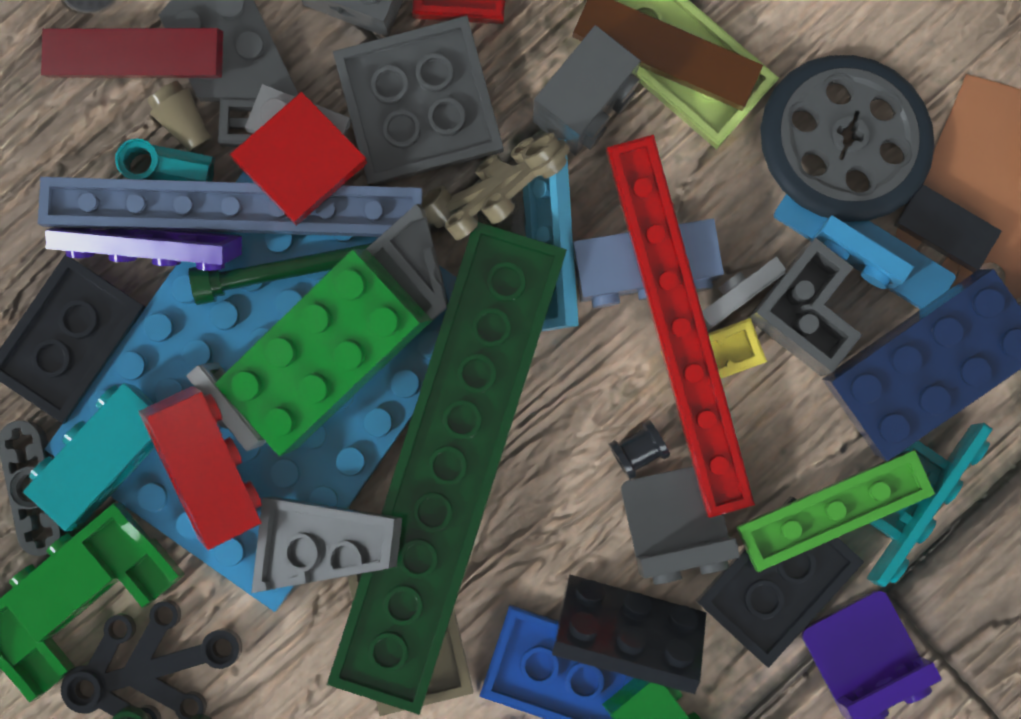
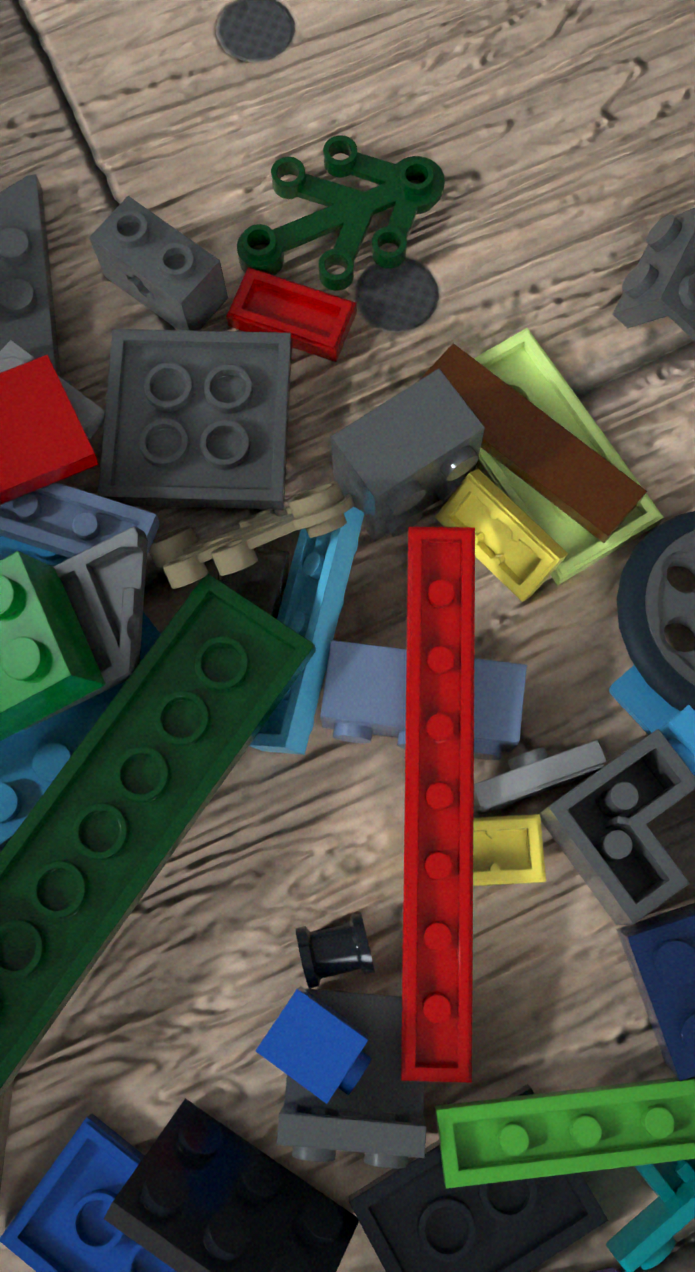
camera: 20 degrees right, 10 degrees down
none -> blue brick [256,986,372,1104]
none -> light yellow plate [435,469,568,602]

